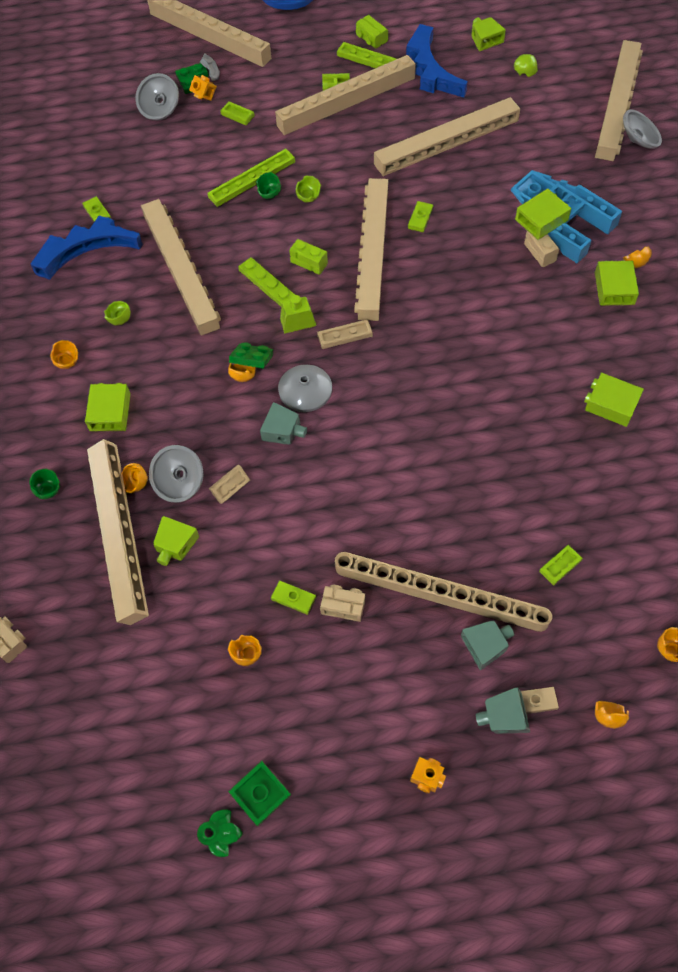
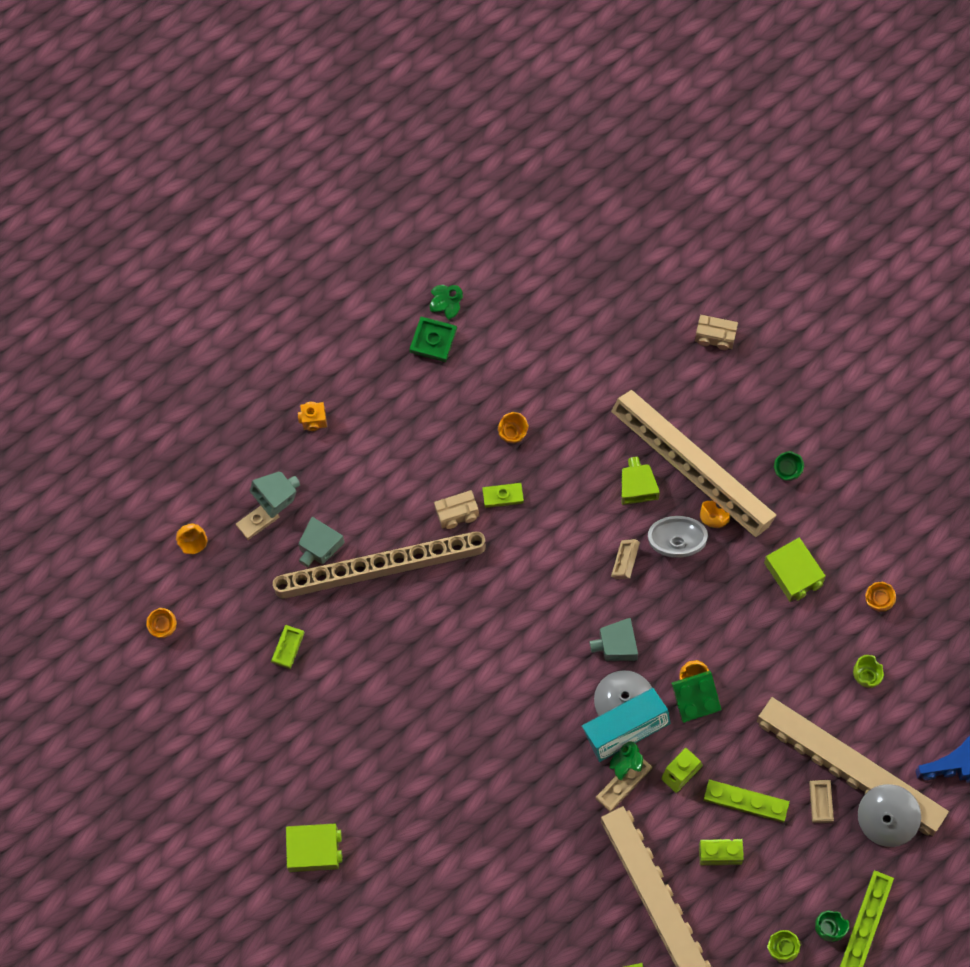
camera: 150 degrees right, 5 degrees up
none -> teal slope [582,688,671,762]
none -> green plate [610,741,643,781]
none -> tan tile [809,780,834,823]
none -> light grey dish [858,784,921,847]

